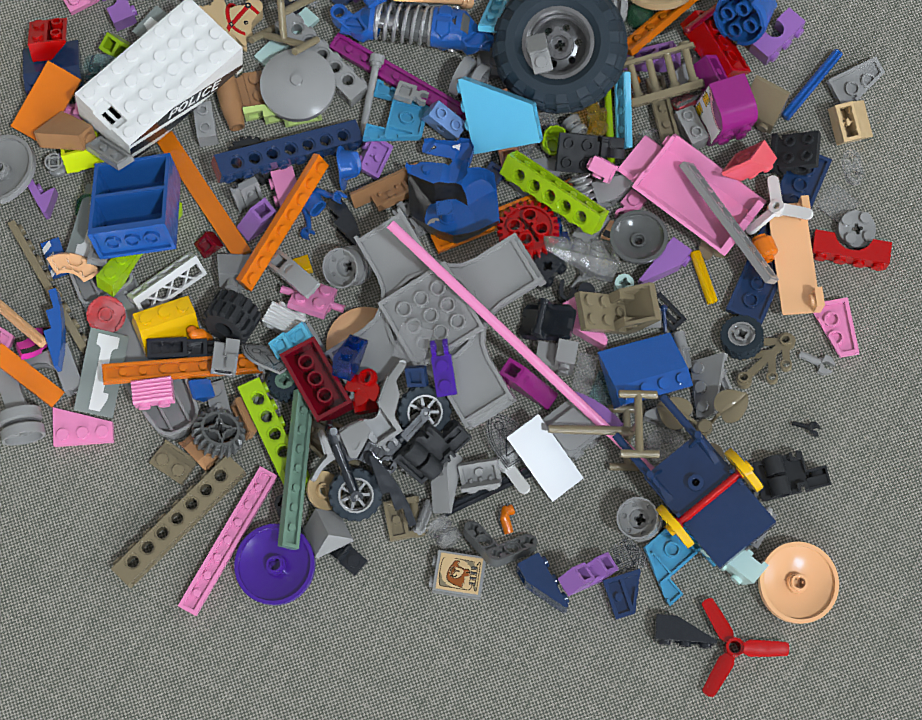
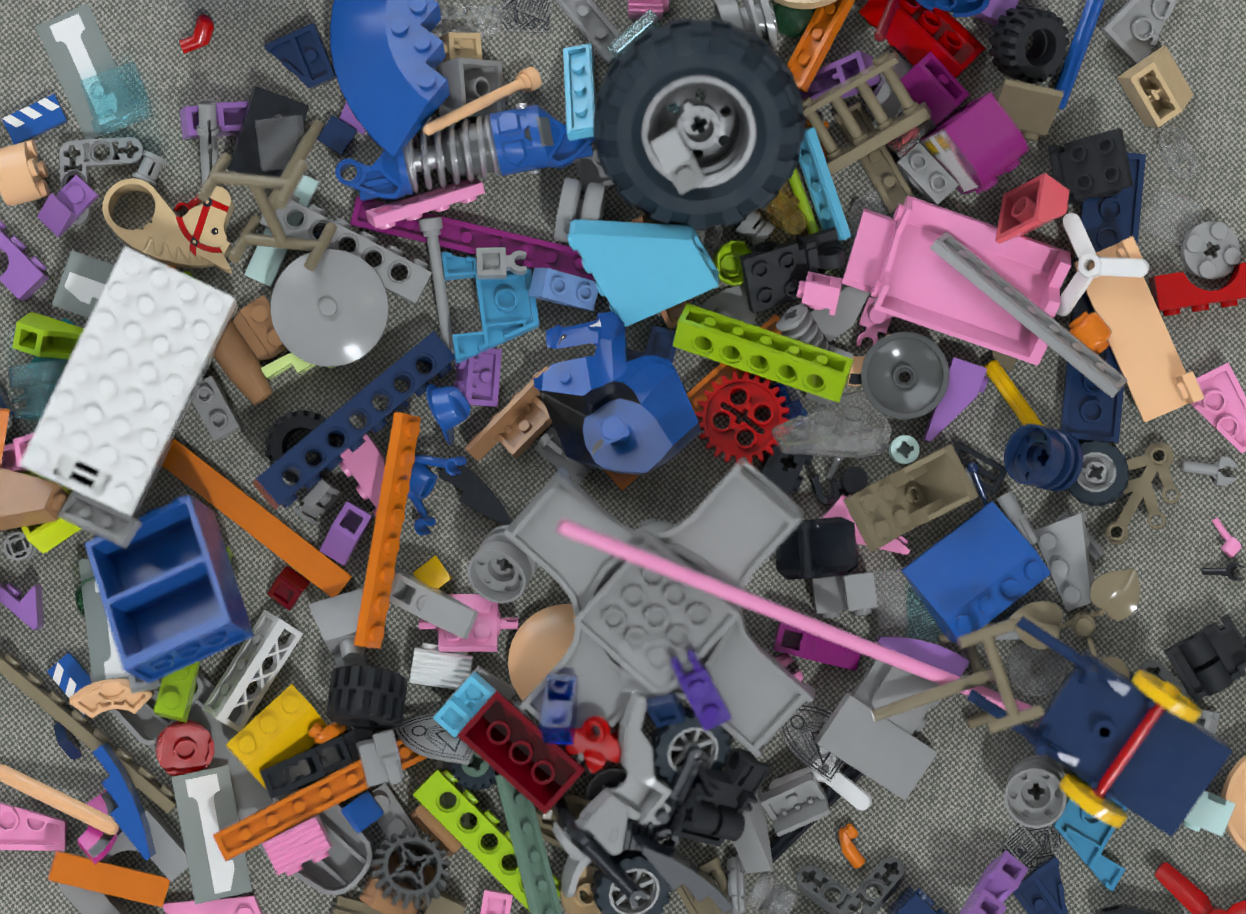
camera: 20 degrees left, 15 degrees up
none -> dark blue tile [53,722,82,761]
none -> bright pink plate [365,177,485,229]
none -> black tyre [989,5,1069,83]
none -> dark blue wheel [1004,424,1084,492]
none -> bright pink hand [1212,517,1241,558]

